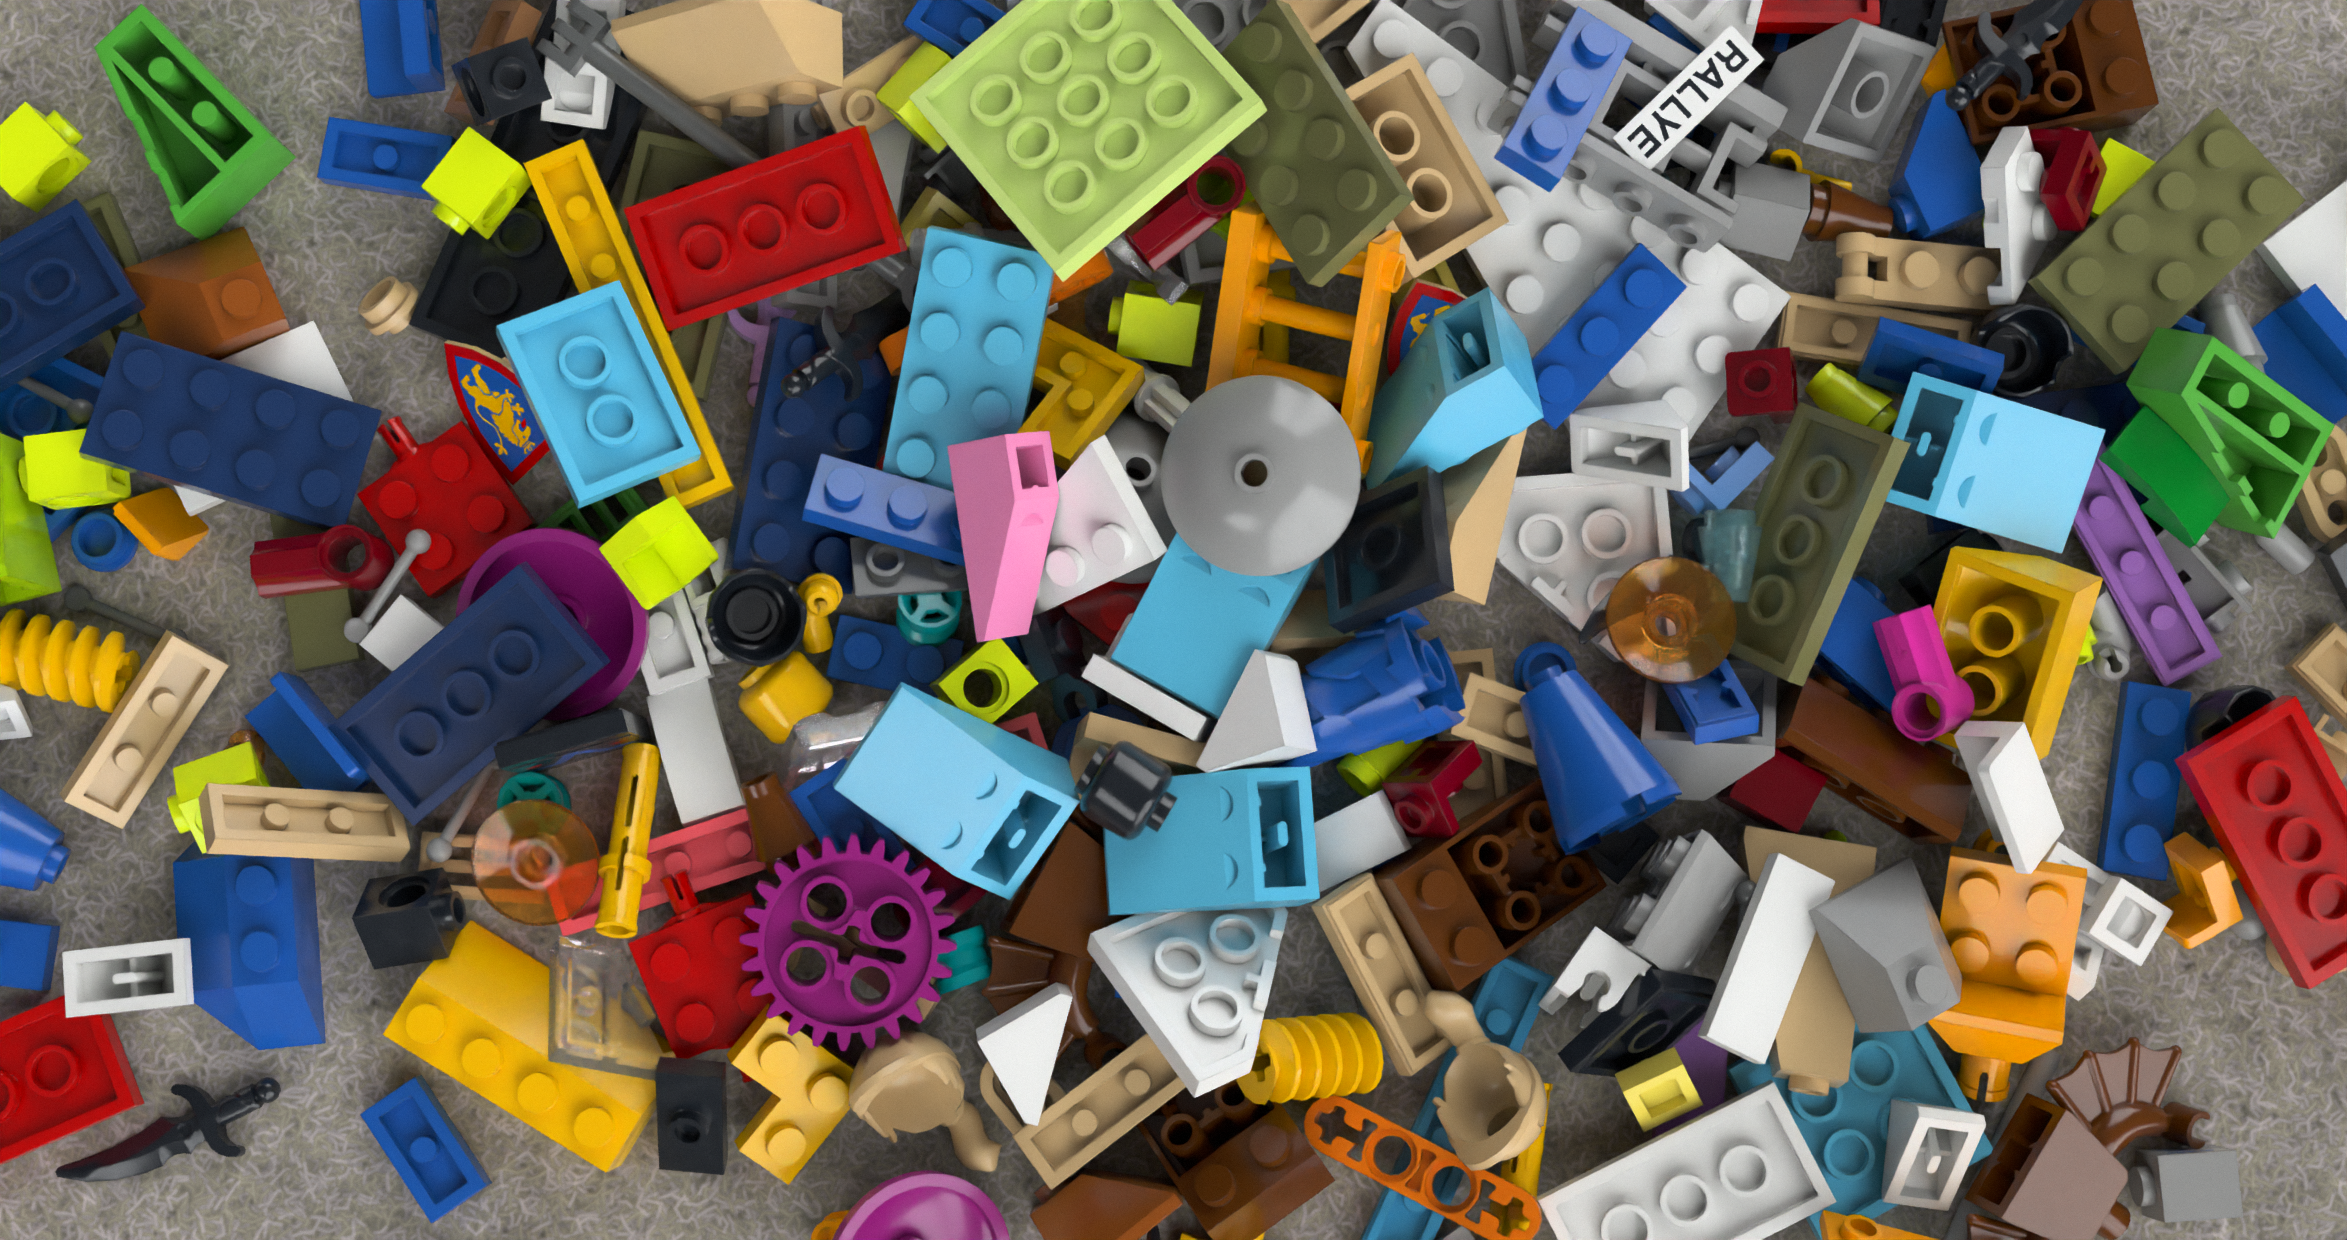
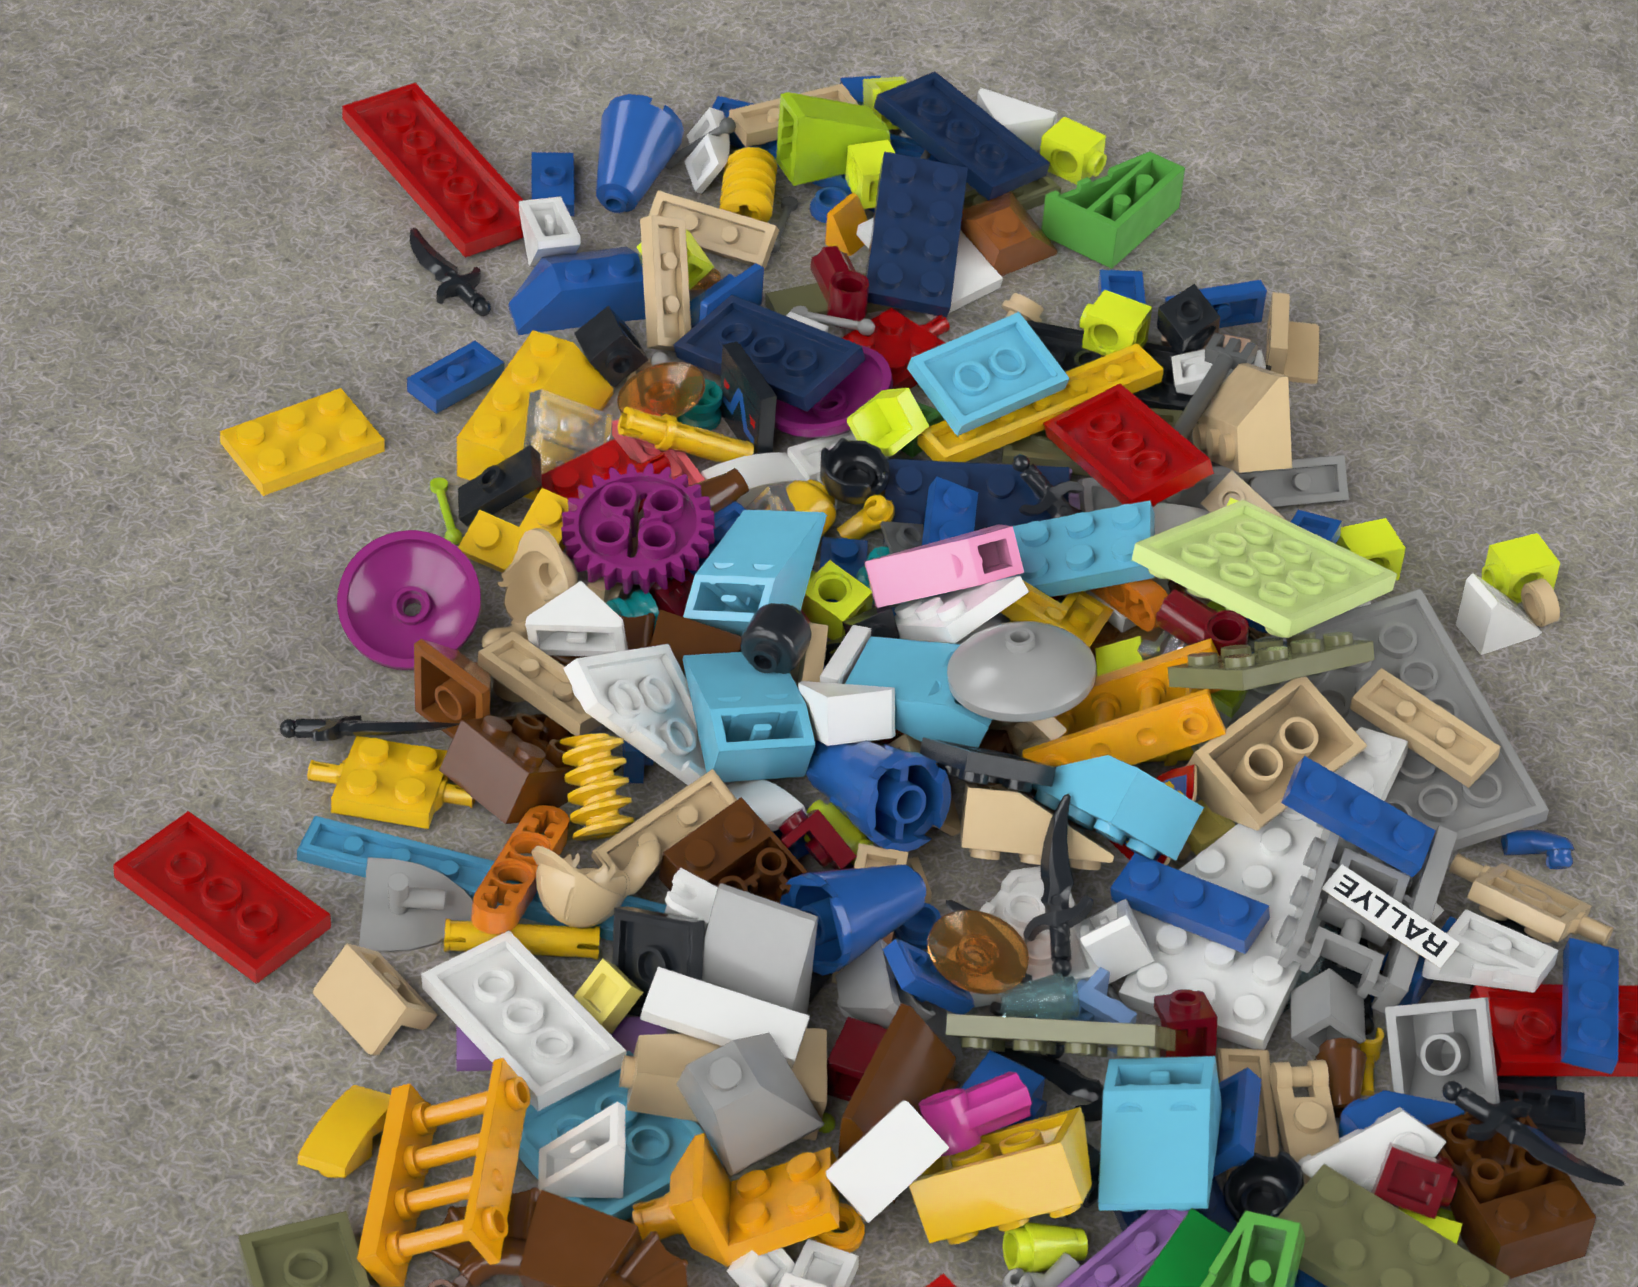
camera: 80 degrees right, 40 degrees down
none -> lime hinge [430,477,463,545]
none -> black piece [1023,793,1094,978]

